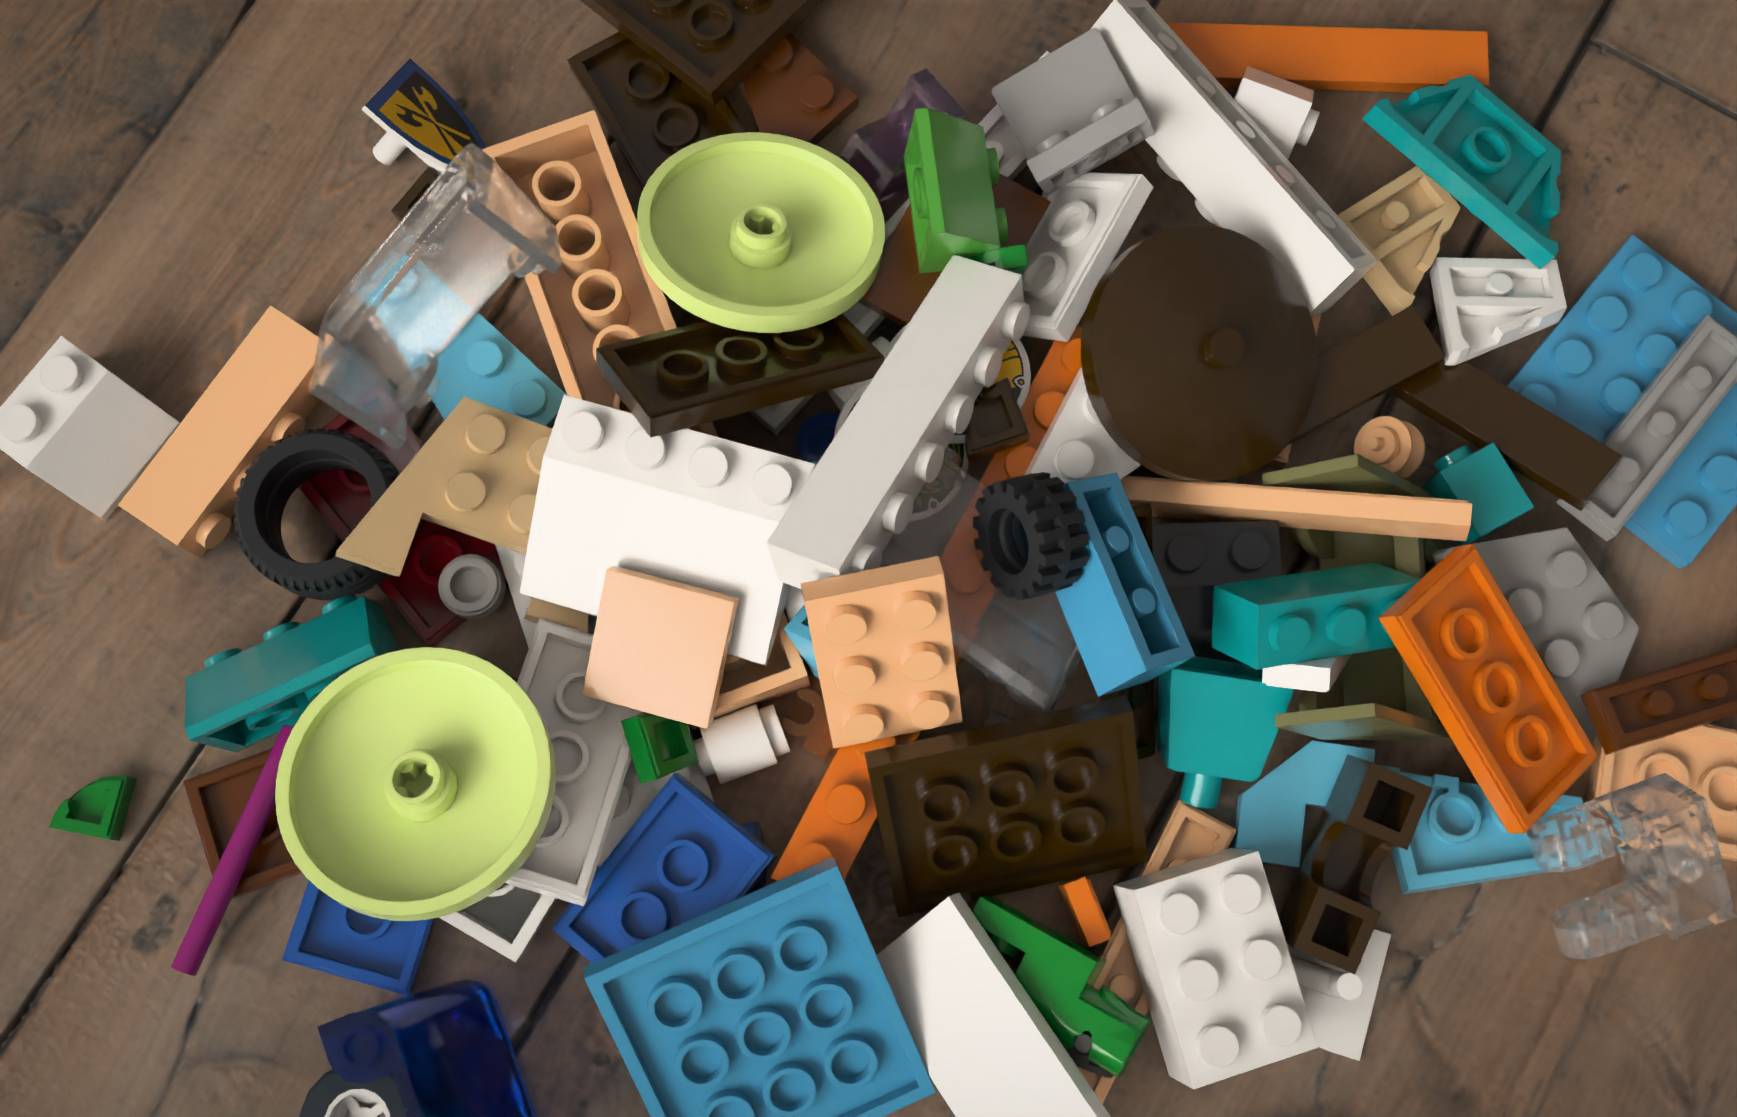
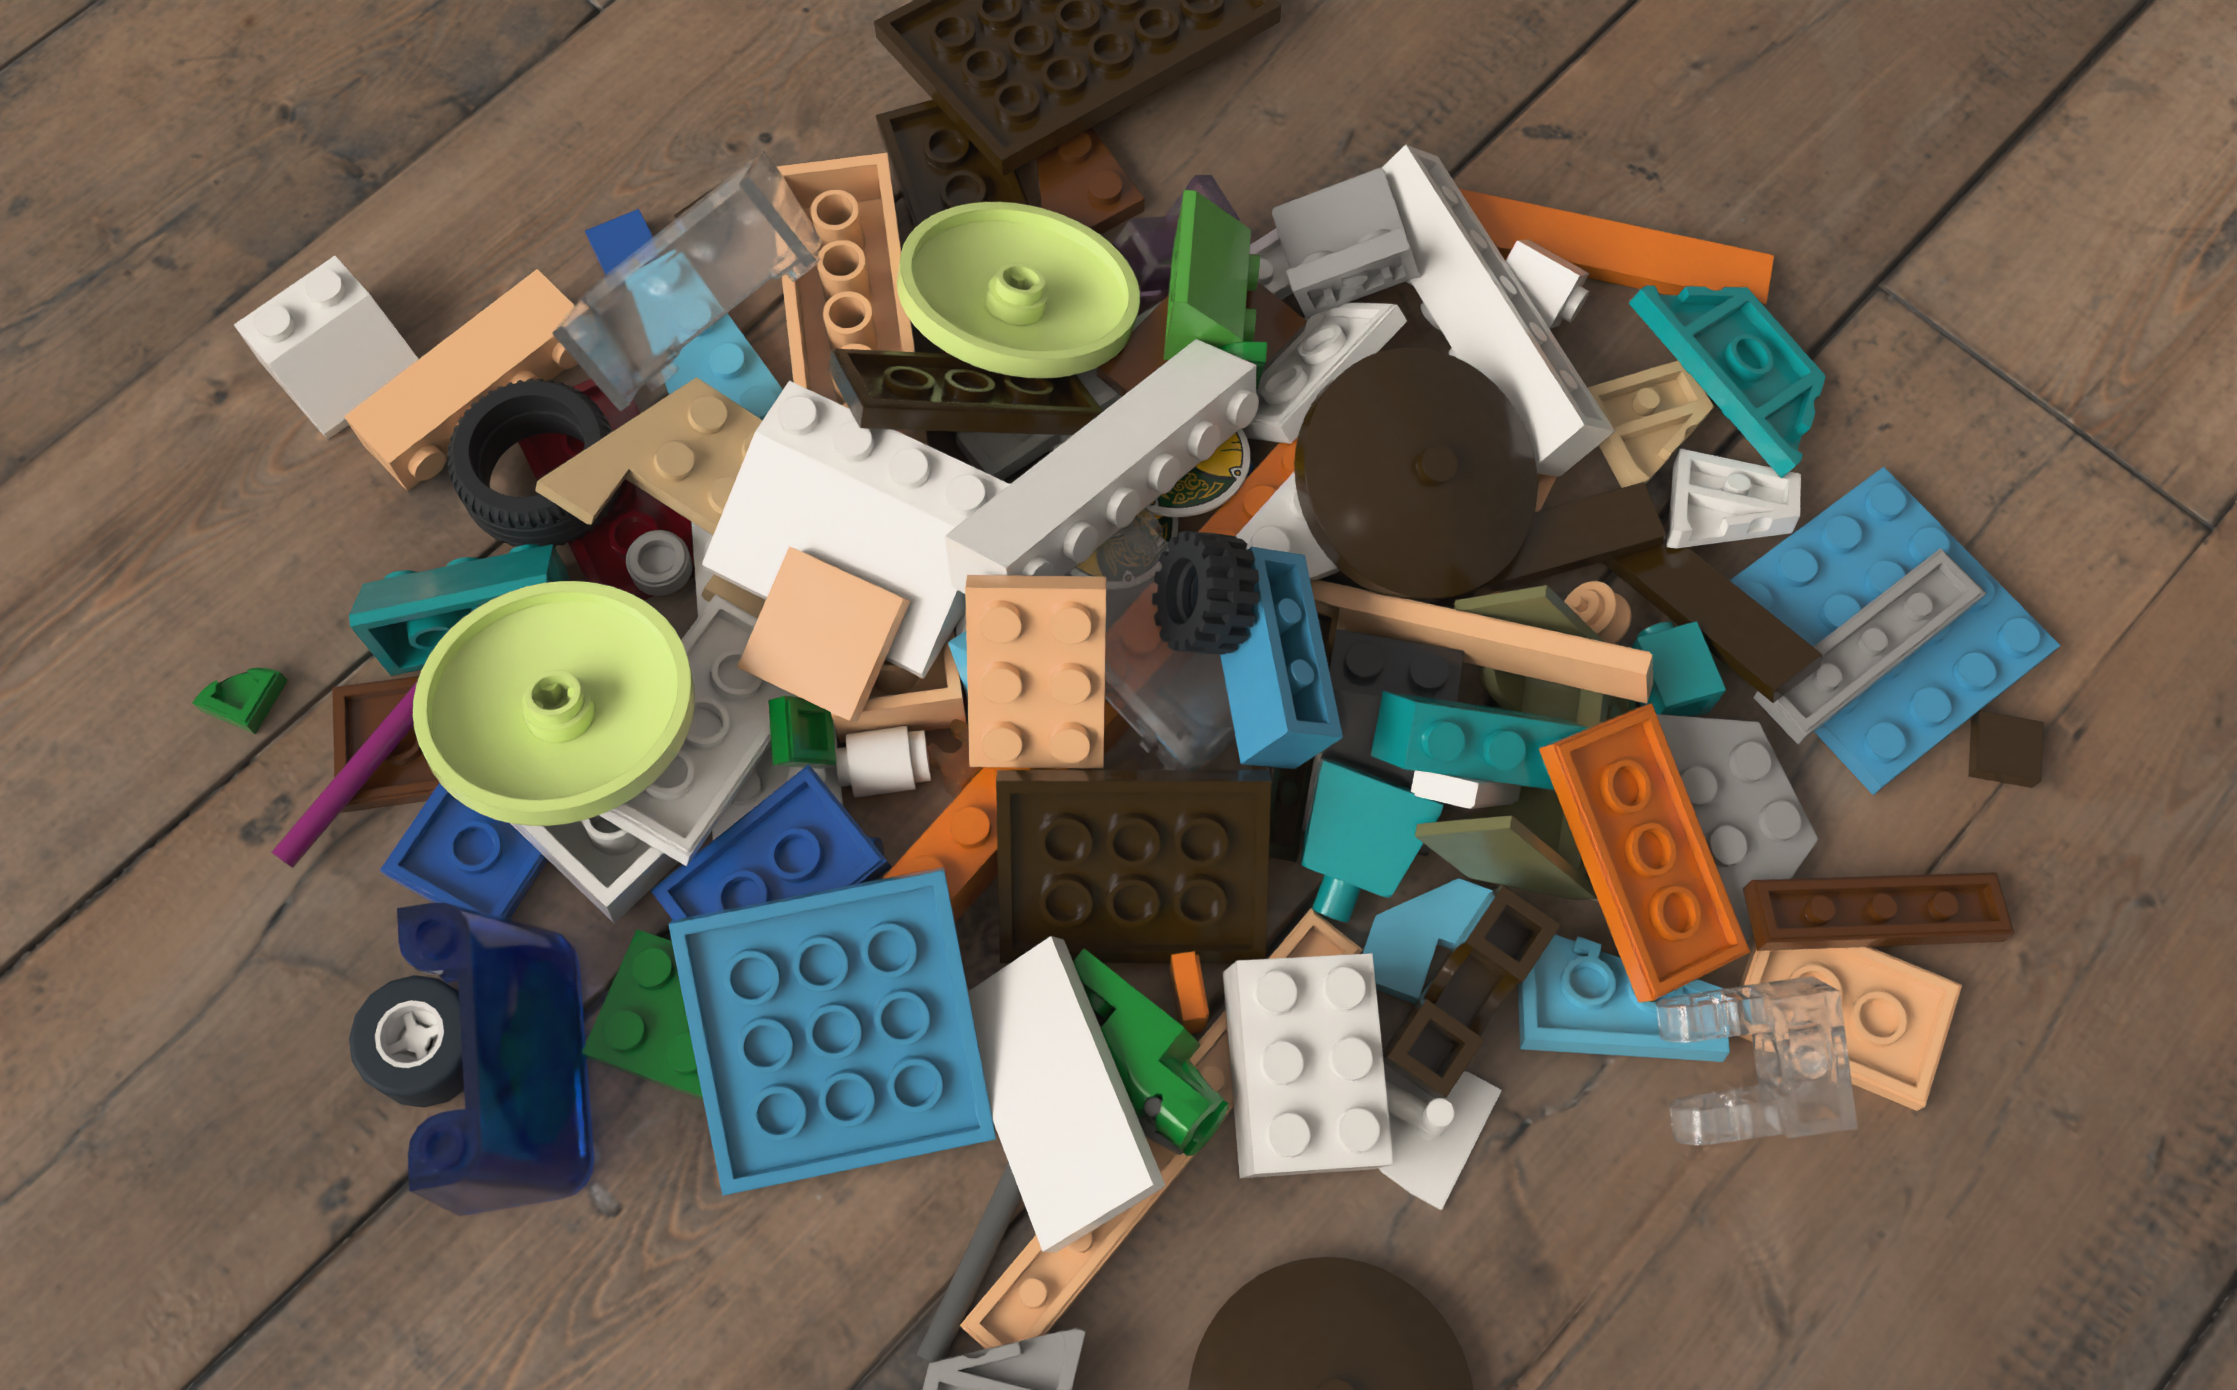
camera: 10 degrees right, 10 degrees down
shield [361,58,490,181] -> none
dark brown tile [965,378,1030,462] -> none
none -> green plate [582,929,703,1100]
none -> blue tile [585,209,661,286]

